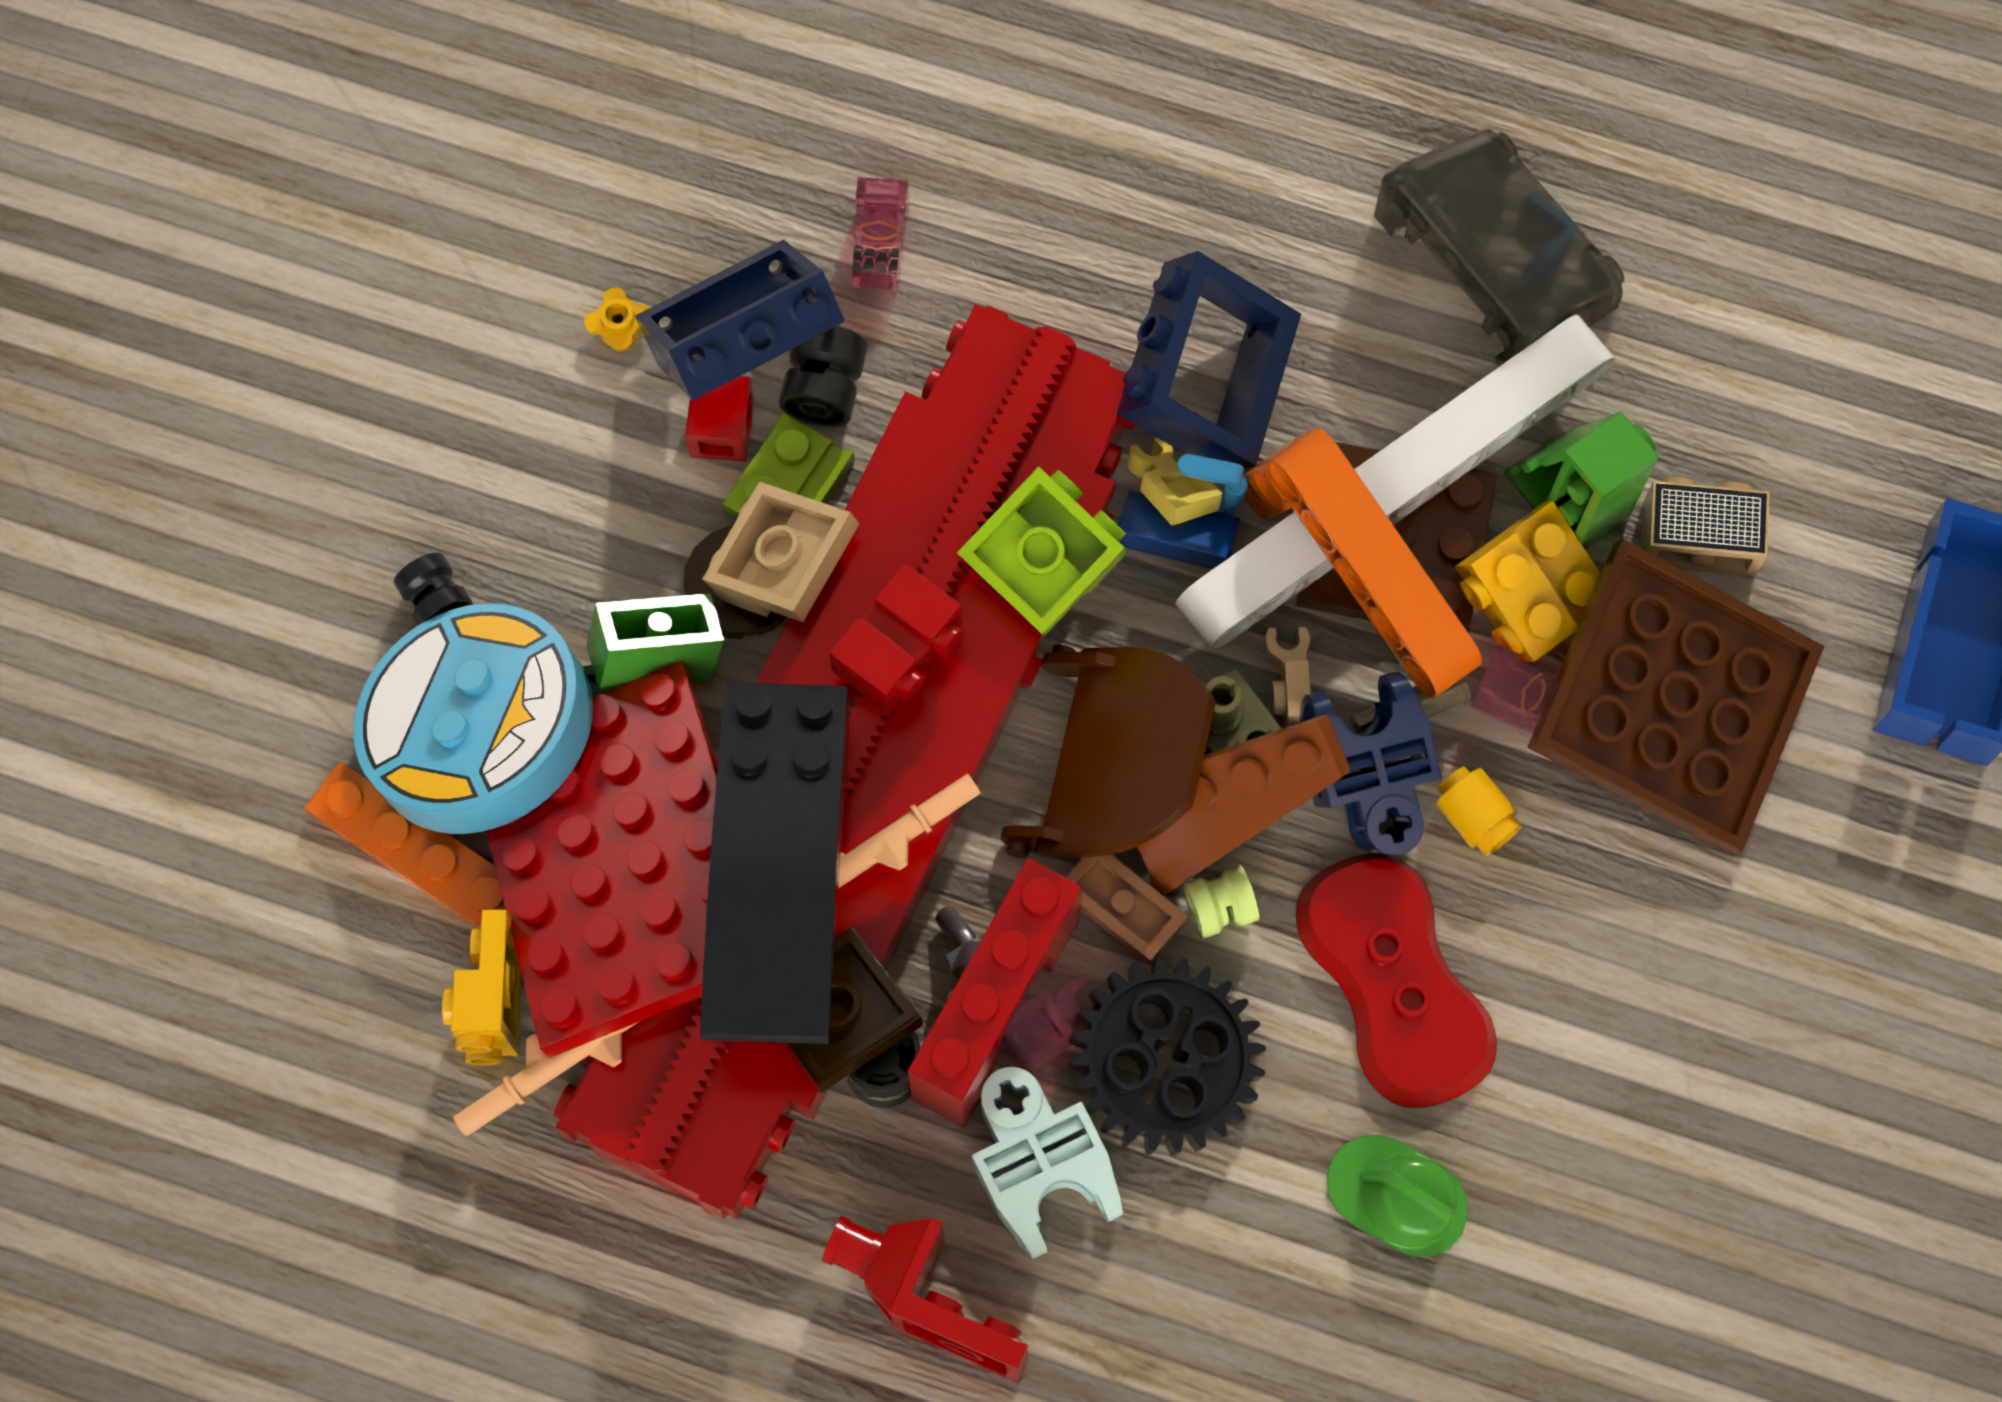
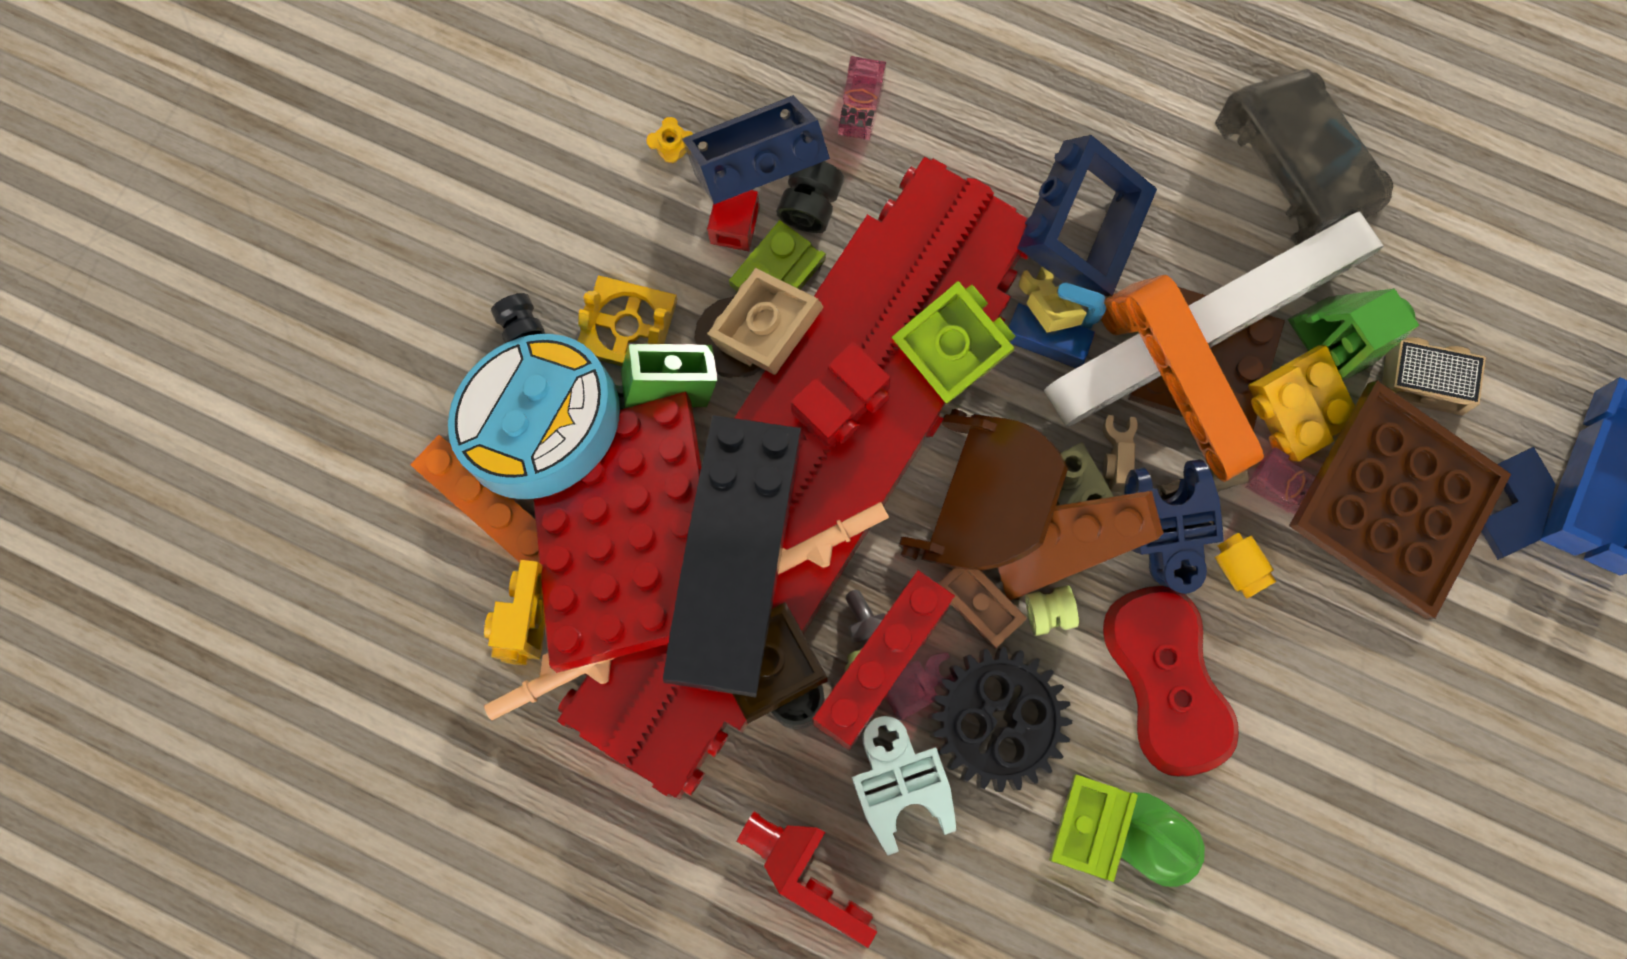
camera: 10 degrees right, 5 degrees up
none -> yellow piece [577,275,678,366]
none -> lime plate [1049,774,1138,882]
none -> dark blue tile [1481,447,1556,560]

